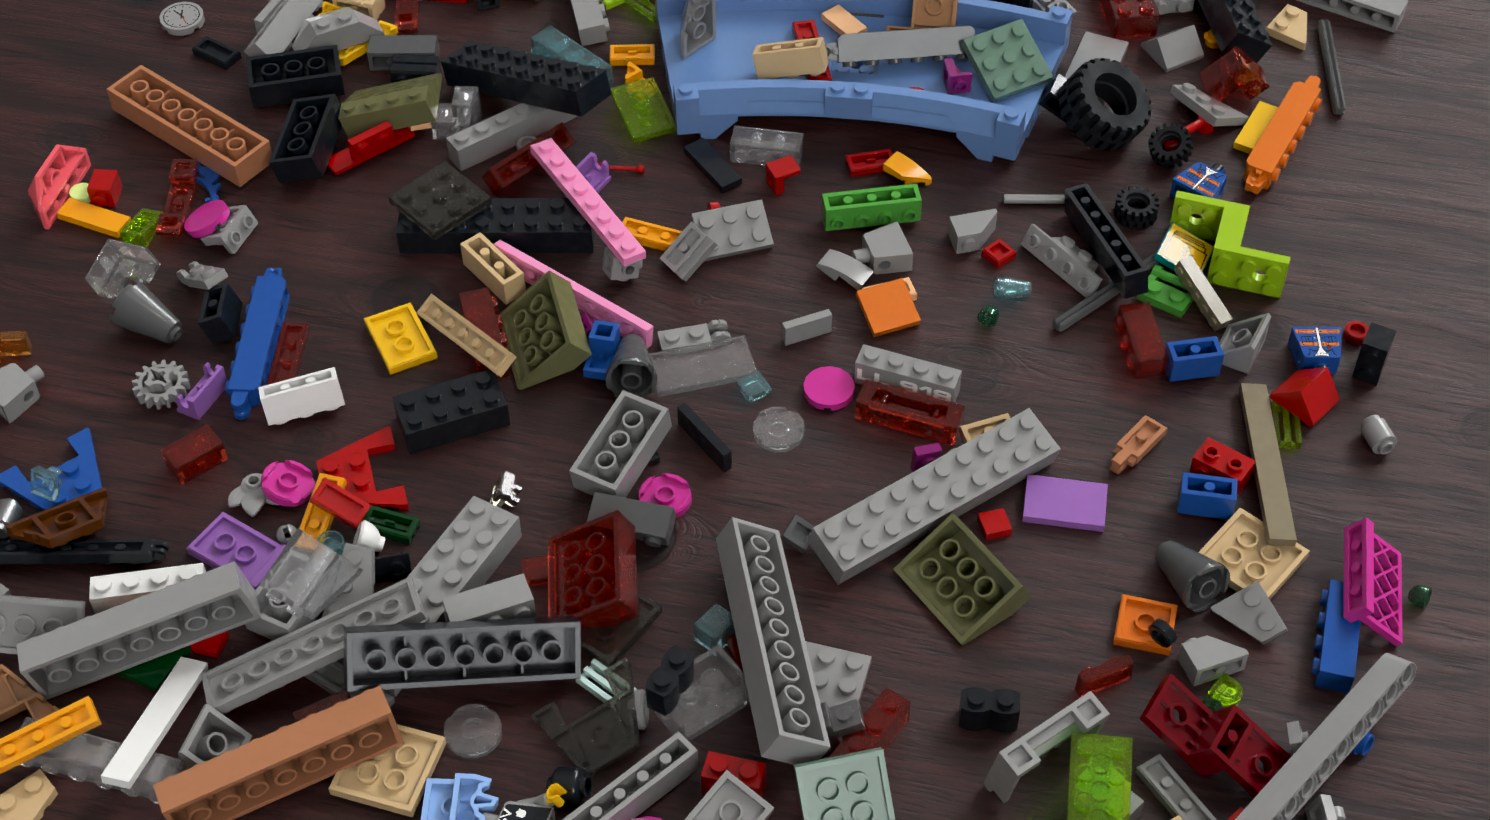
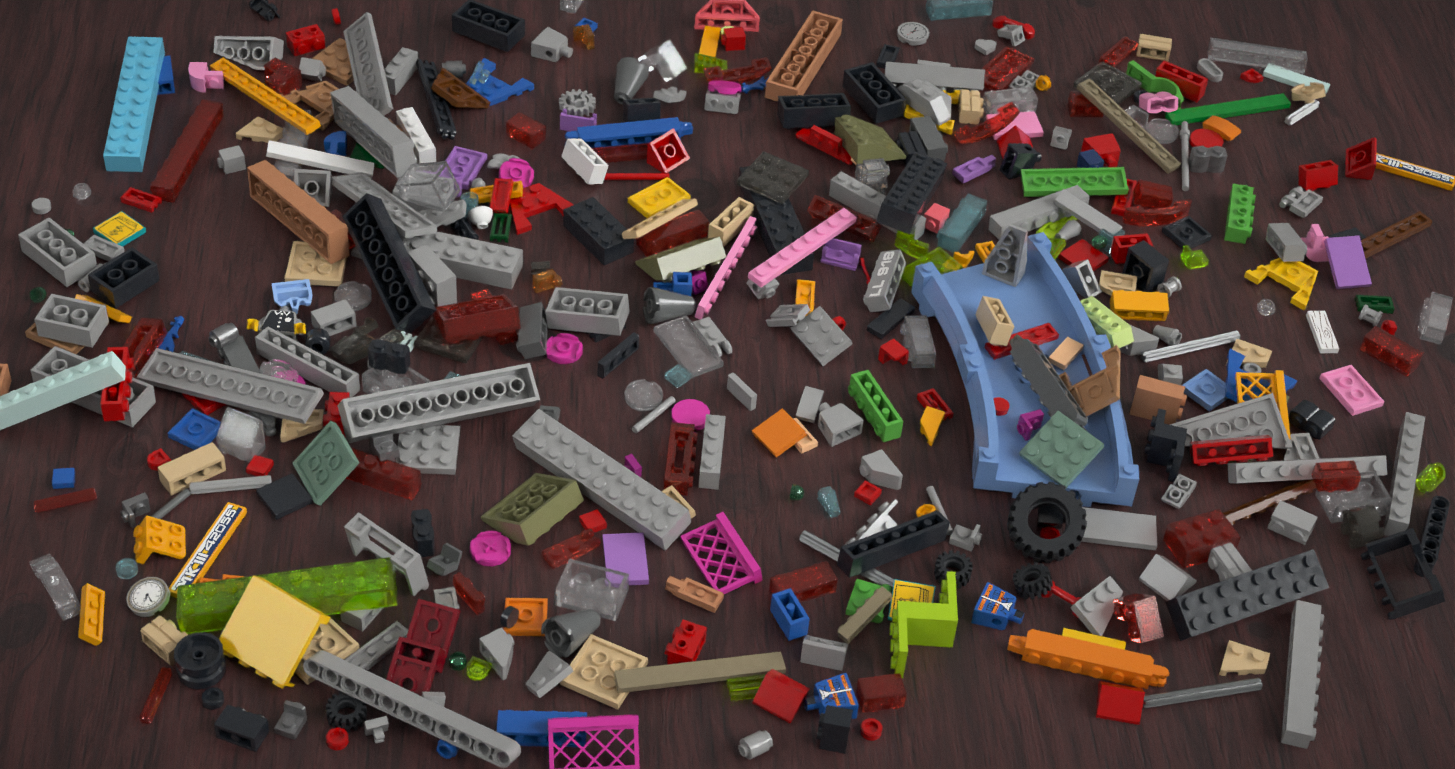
camera: 70 degrees right, 5 degrees down
red tile [190,631,230,659] -> none
blue brick [1177,472,1238,520] -> none
none -> light grey brick [311,299,356,336]
none -> blue brick [324,131,347,156]
none -> dark grey bracket [427,543,462,576]
none -> bracket [434,587,460,609]
none -> dark pink tile [470,531,511,567]
none -> clear orange bracket [533,269,562,293]
none -> clear red hinge [542,528,601,569]
none -> clear brick [555,559,629,621]
none -> red bar [604,173,670,180]
none -> light grey bar [632,396,676,434]
none -> red slope [647,128,690,173]
none -> dark pink fence [680,512,762,594]
none -> clear red brick [856,673,907,713]
none -> light grey brick [863,249,906,312]
none -> clear neon green slope [895,230,929,261]
none -> light orange tile [916,504,936,518]
none -> light grey bracket [949,524,982,552]
none -> medium lavender hinge [952,155,996,183]
none -> red slope [1096,681,1145,725]

